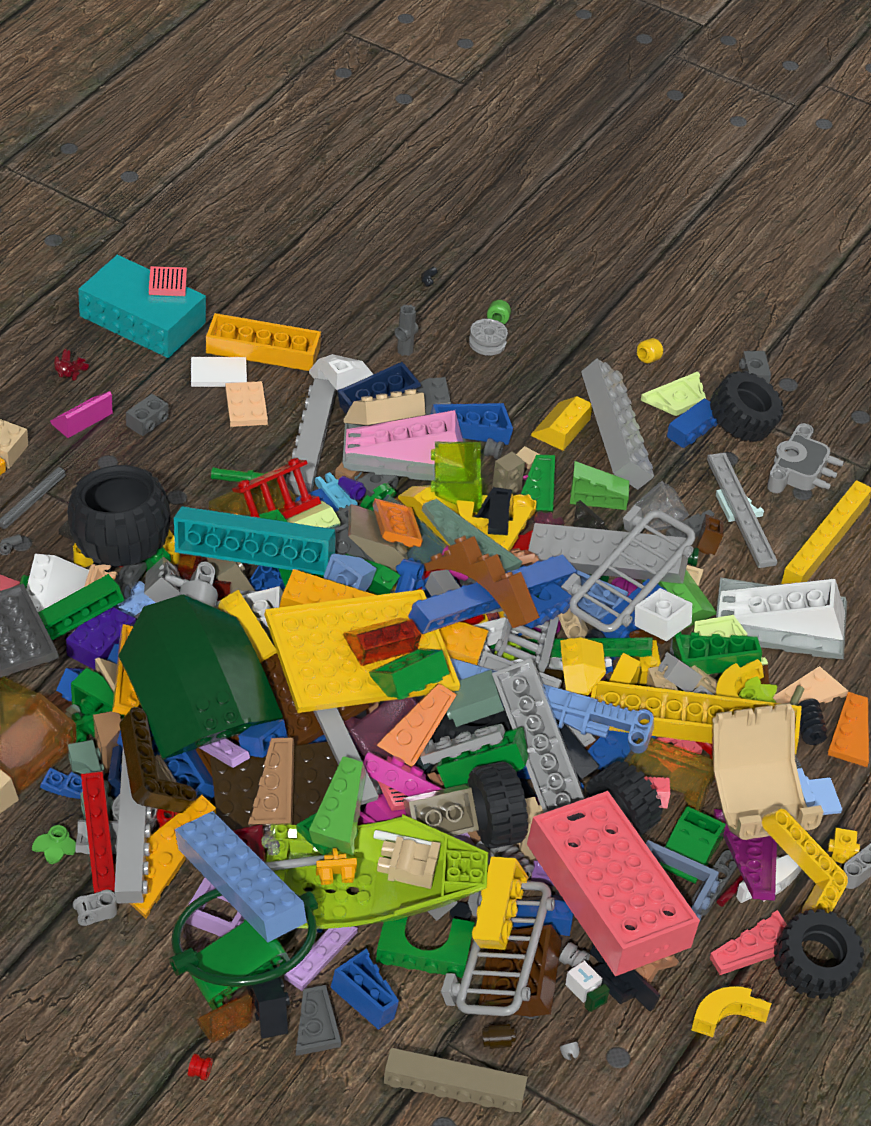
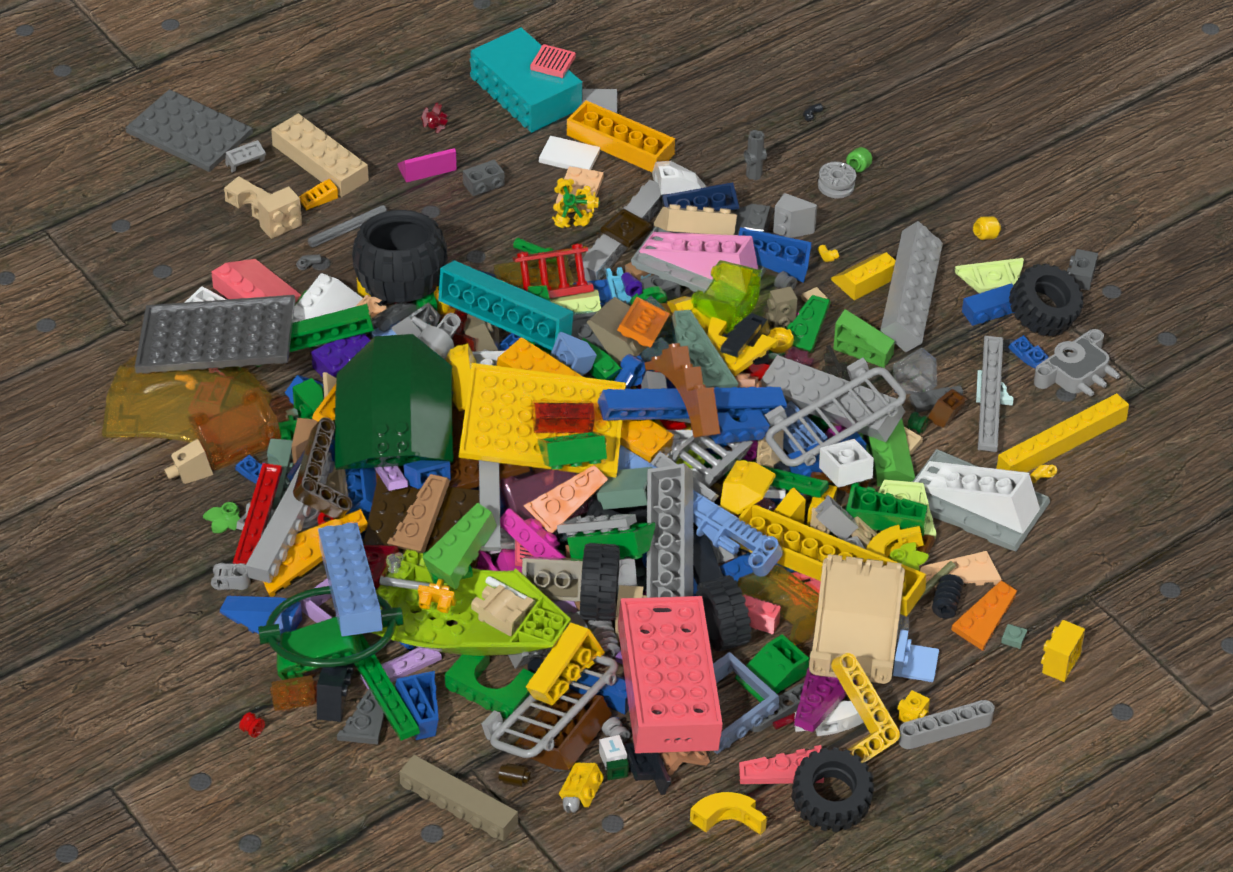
camera: 25 degrees right, 0 degrees up
none -> blue wedge [220,596,302,635]
none -> green plate [356,634,420,741]
none -> yellow plant [552,178,600,228]
none -> yellow bracket [559,763,604,807]
none -> light grey tile [582,89,617,113]
none -> dark brown tile [601,208,652,248]
none -> light grey slope [773,193,817,238]
none -> yellow arm [818,245,839,262]
none -> blue slope [1008,335,1049,369]
none -> yellow arm [1030,465,1057,483]

